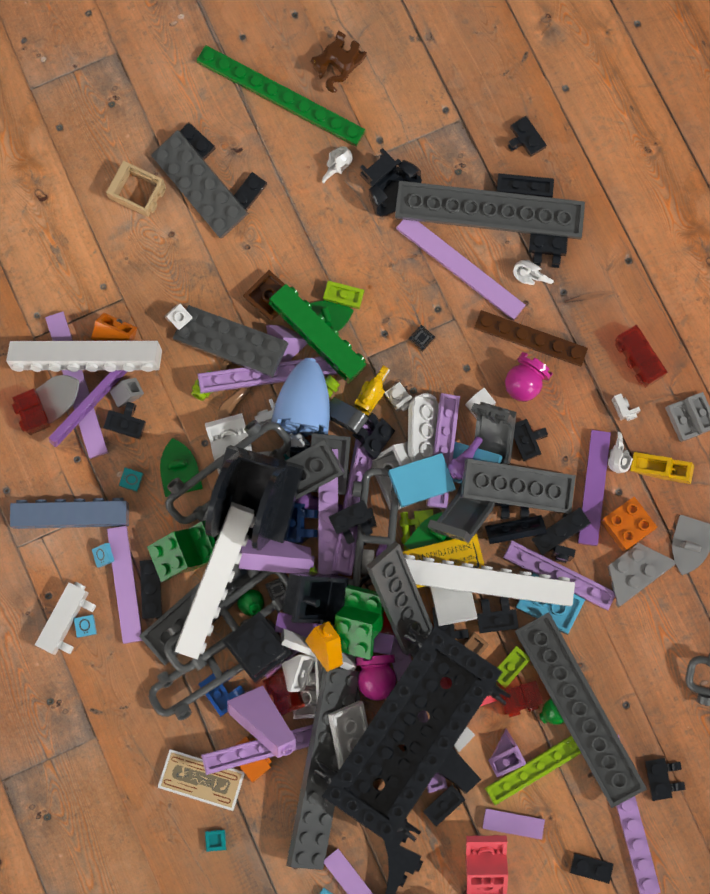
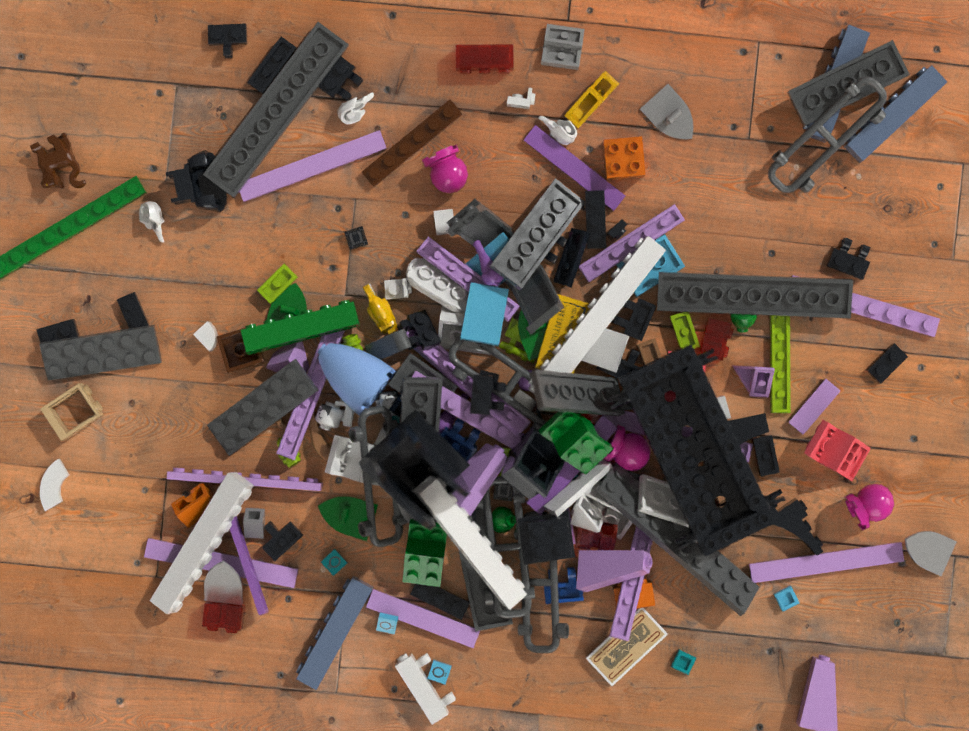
camera: 65 degrees left, 10 degrees up
white bracket [164,304,192,330] -> none
light orange slope [305,621,343,672] -> none
black plate [514,419,548,462] -> none
light grey wing [608,543,677,608] -> none
none -> white tile [40,459,69,511]
none -> lavender plate [167,468,323,491]
none -> white brick [193,321,218,351]
none -> white head [315,401,342,431]

